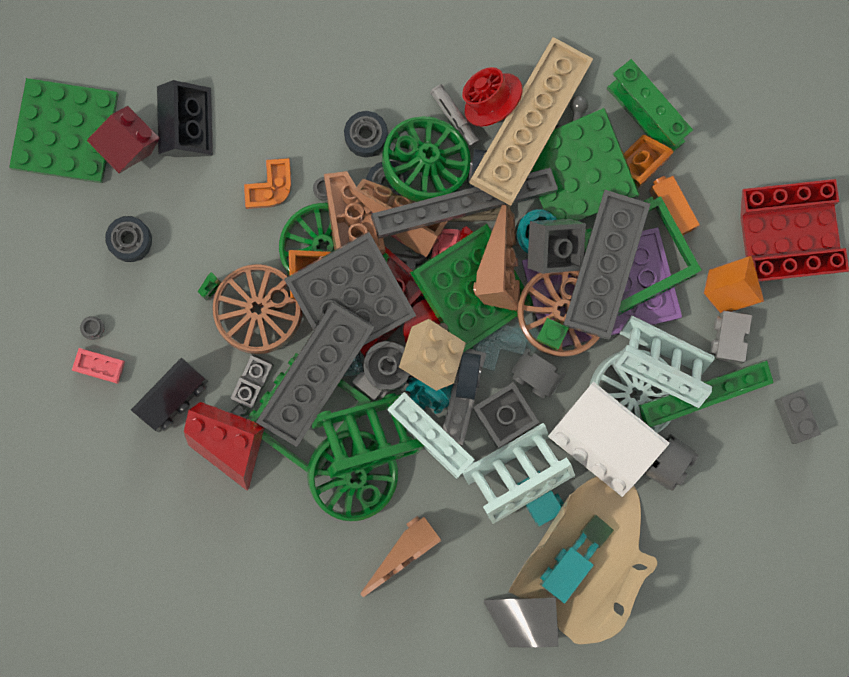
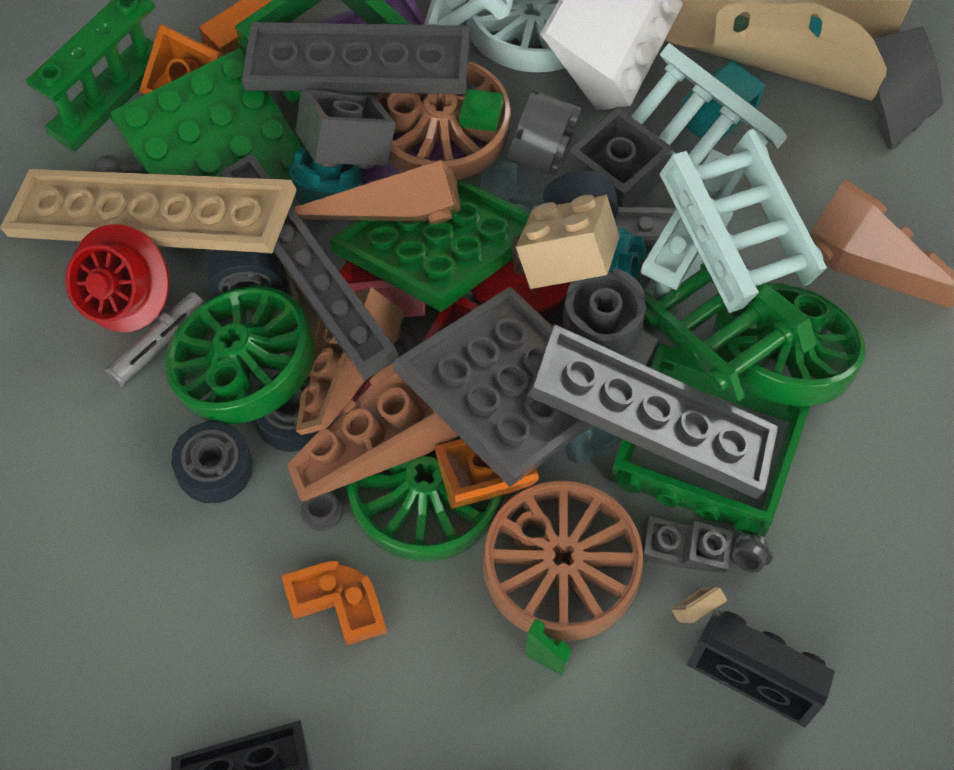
camera: 105 degrees left, 20 degrees down
red wedge [183,402,264,490] -> none
none -> light aqua fence [660,129,827,313]
none -> tan tile [671,587,728,623]

